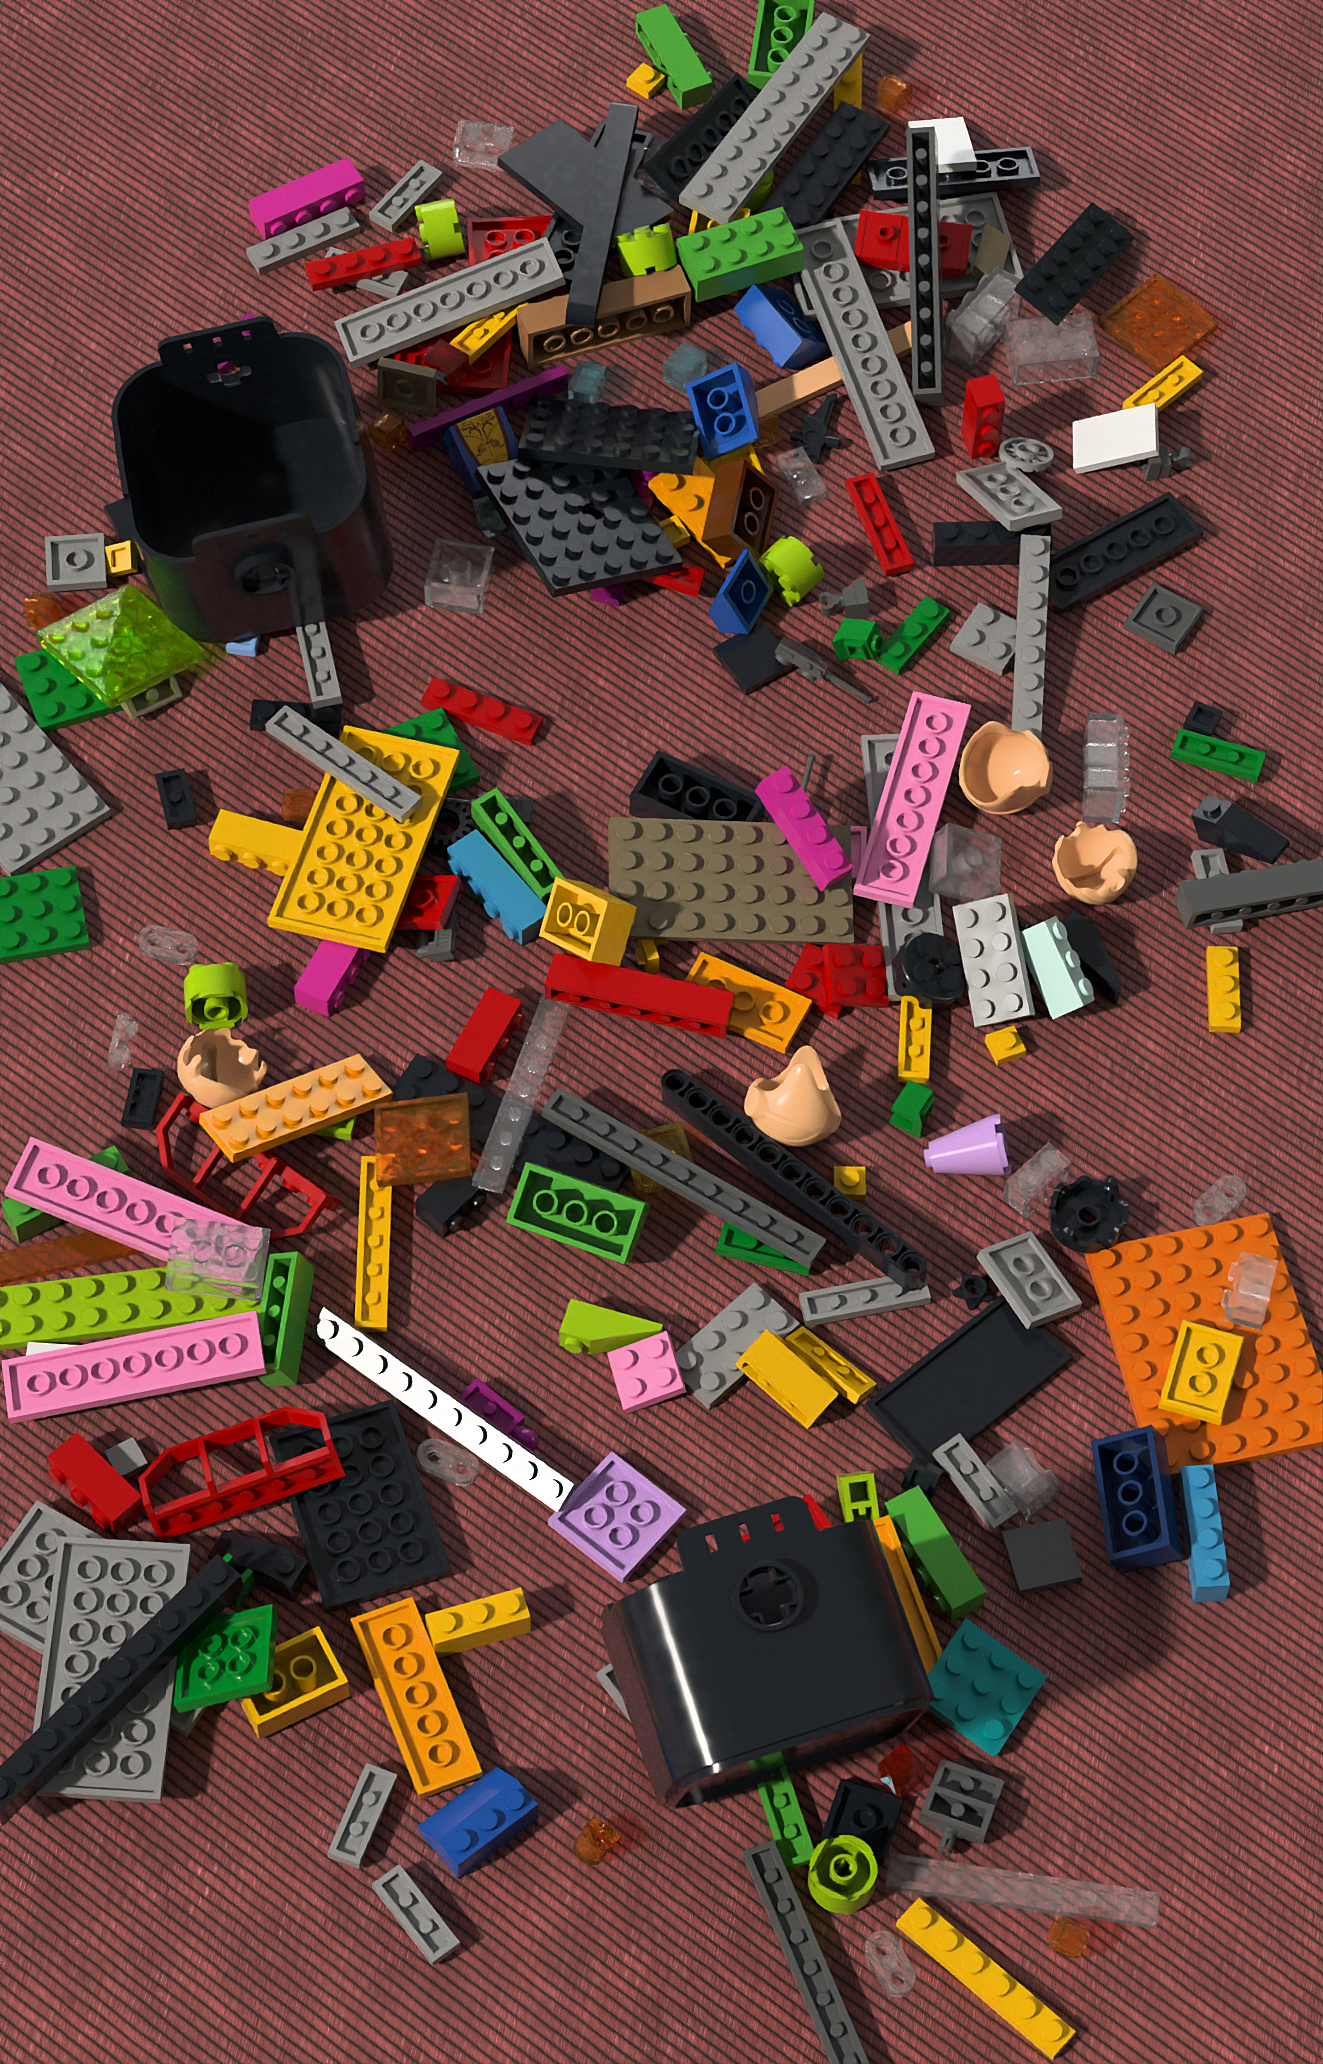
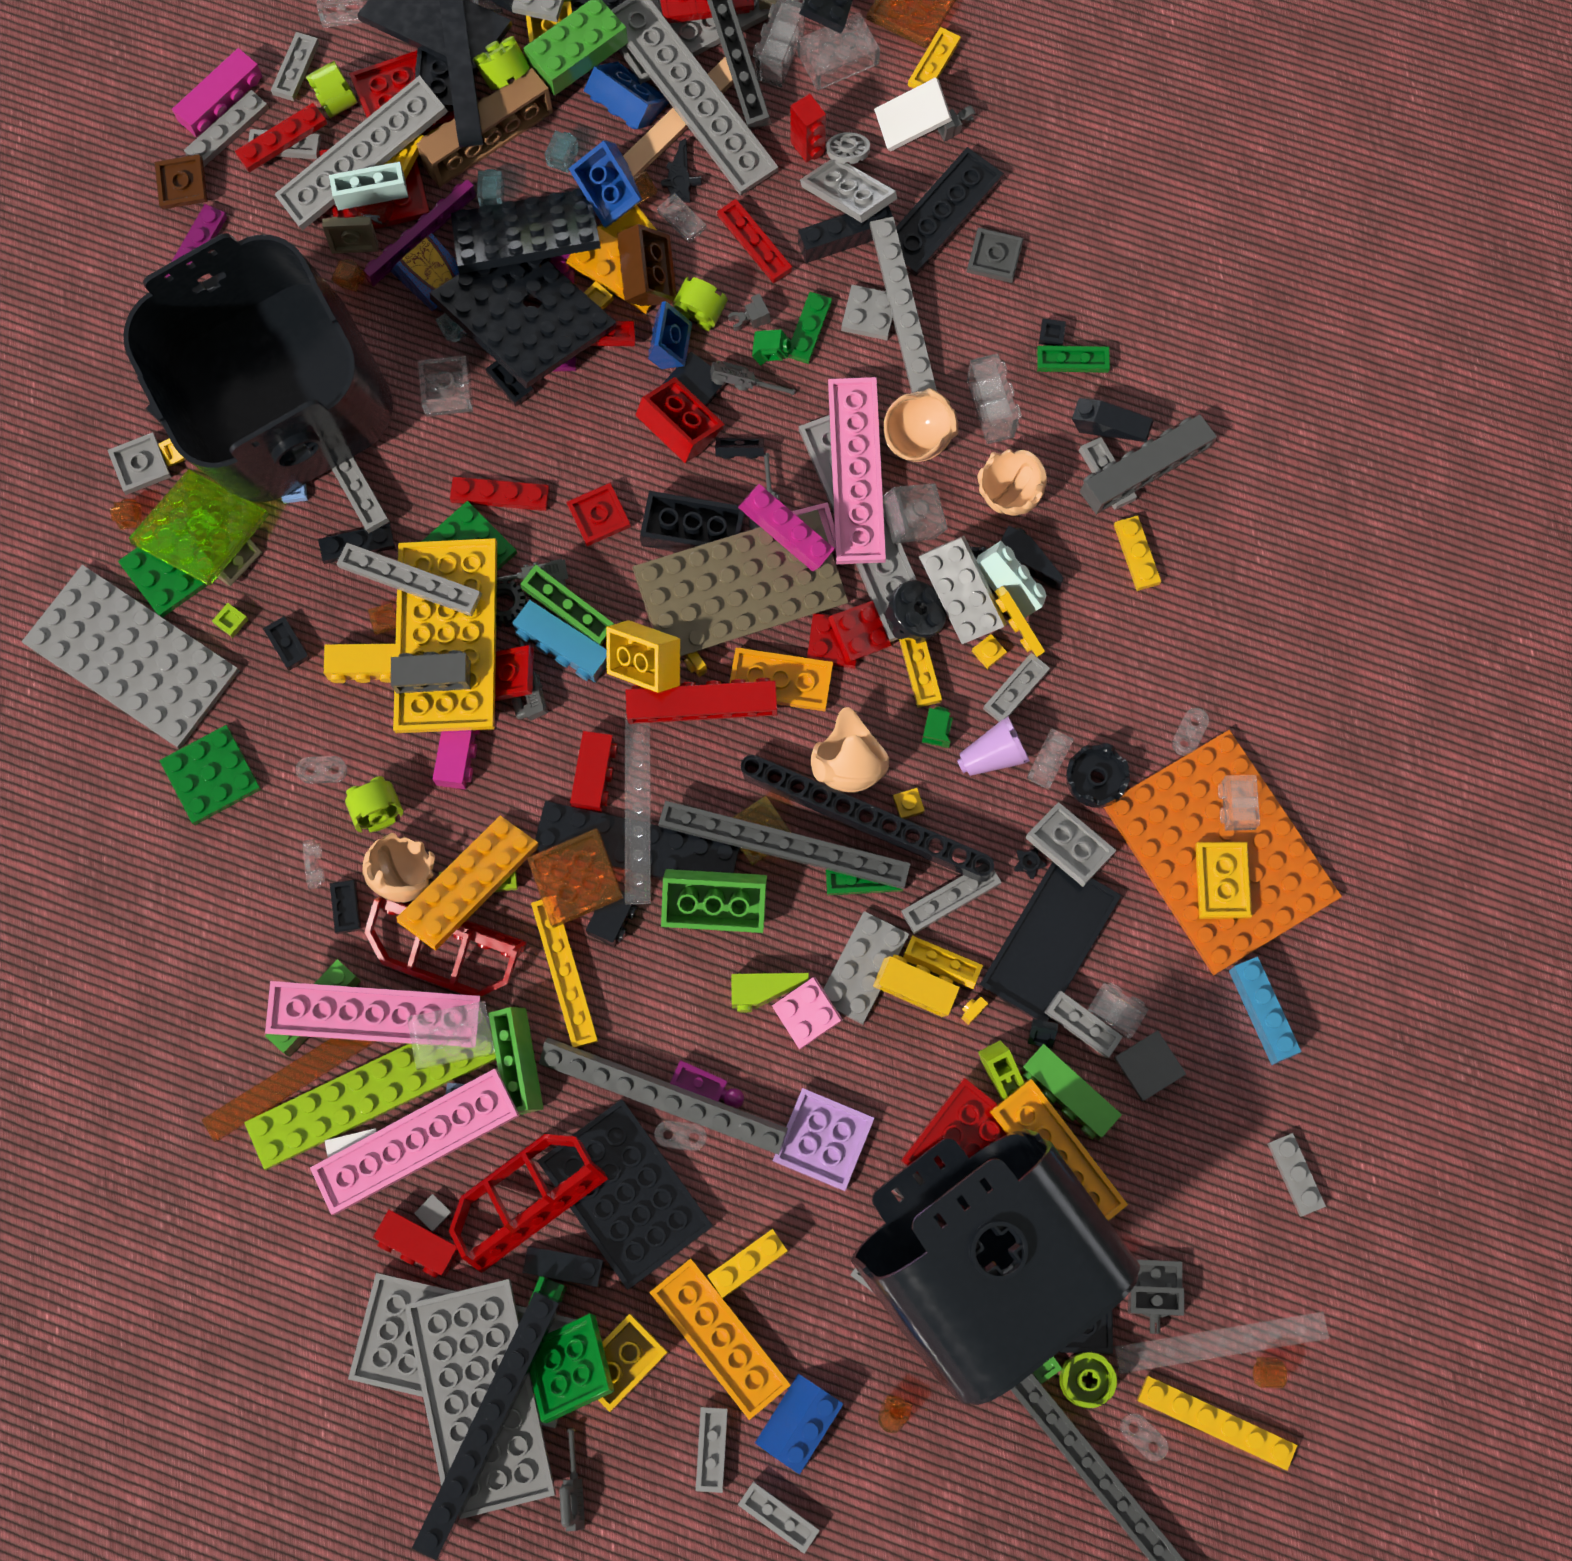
camera: 15 degrees left, 15 degrees up
teal plate [927,1619,1047,1758] -> none
dark blue brick [1091,1425,1183,1574] -> none
none -> reddish brown plate [155,154,208,209]
none -> lime plate [212,603,249,638]
none -> light aqua brick [329,162,408,210]
none -> dark grey brick [391,650,471,694]
none -> black plate [485,361,534,407]
none -> dark grey piece [559,1428,585,1531]
none -> red plate [566,483,631,546]
none -> red slope [635,377,725,463]
none -> black plate [715,437,764,459]
none -> yellow plate [961,997,988,1025]
none -> light grey plate [983,653,1050,722]
none -> yellow plate [995,586,1045,657]
none -> light grey plate [1267,1133,1326,1217]

